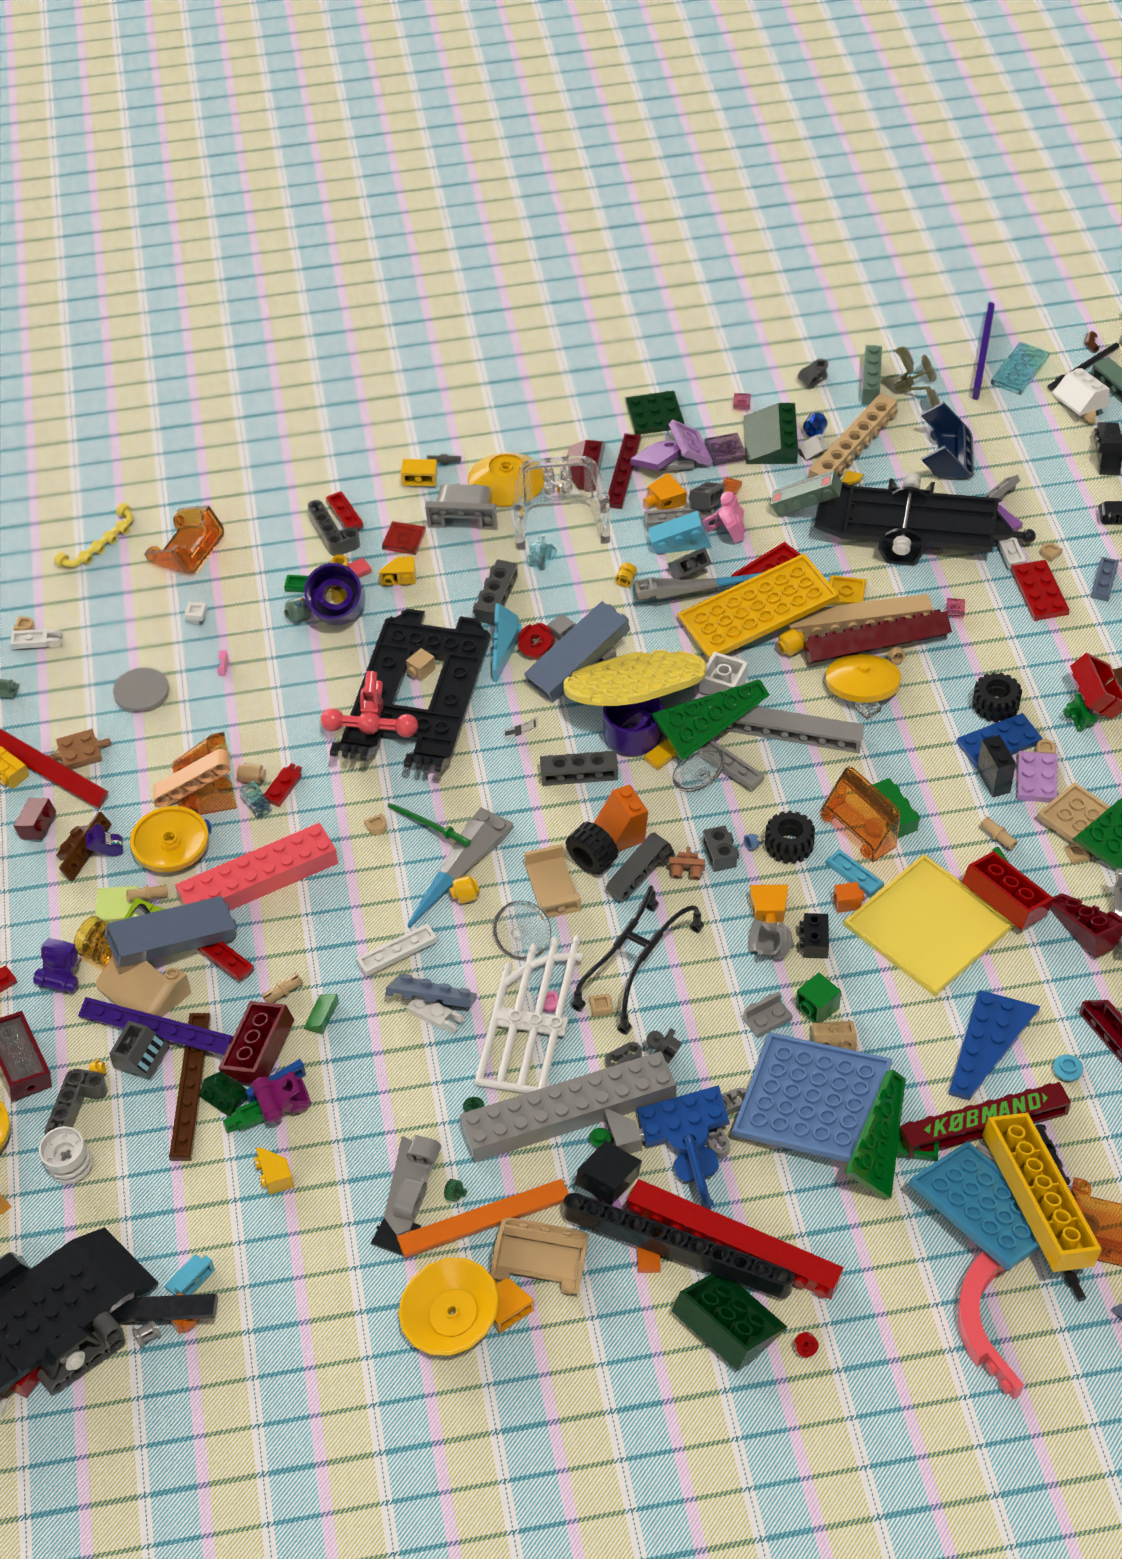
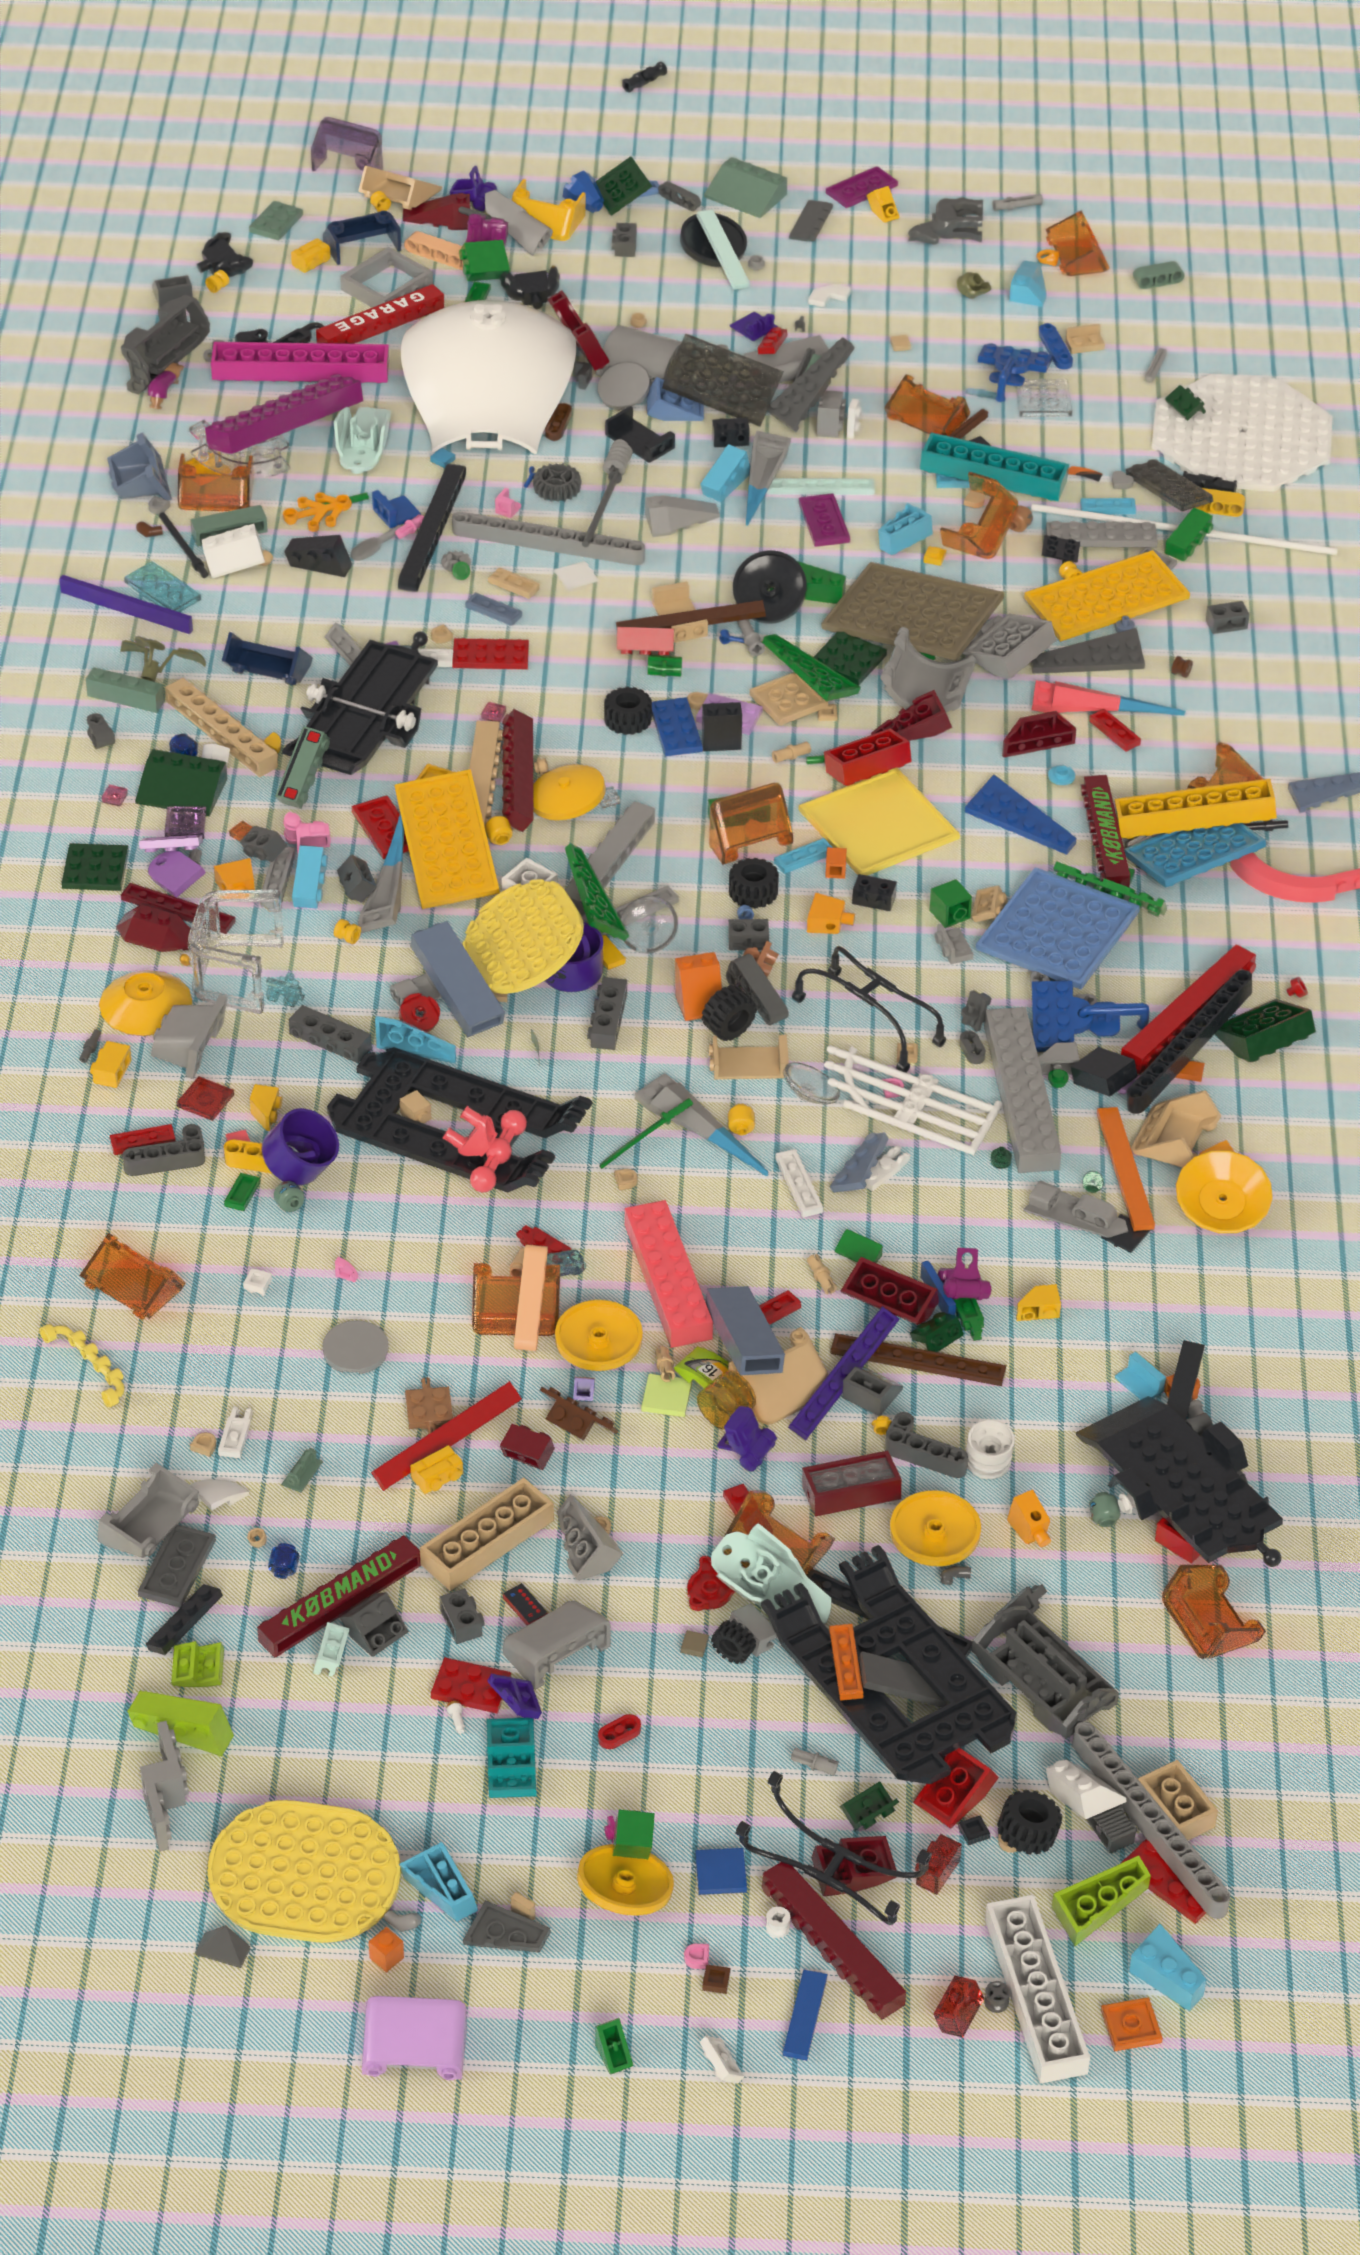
camera: 80 degrees left, 5 degrees down
light grey helmet [748,919,794,959] -> none

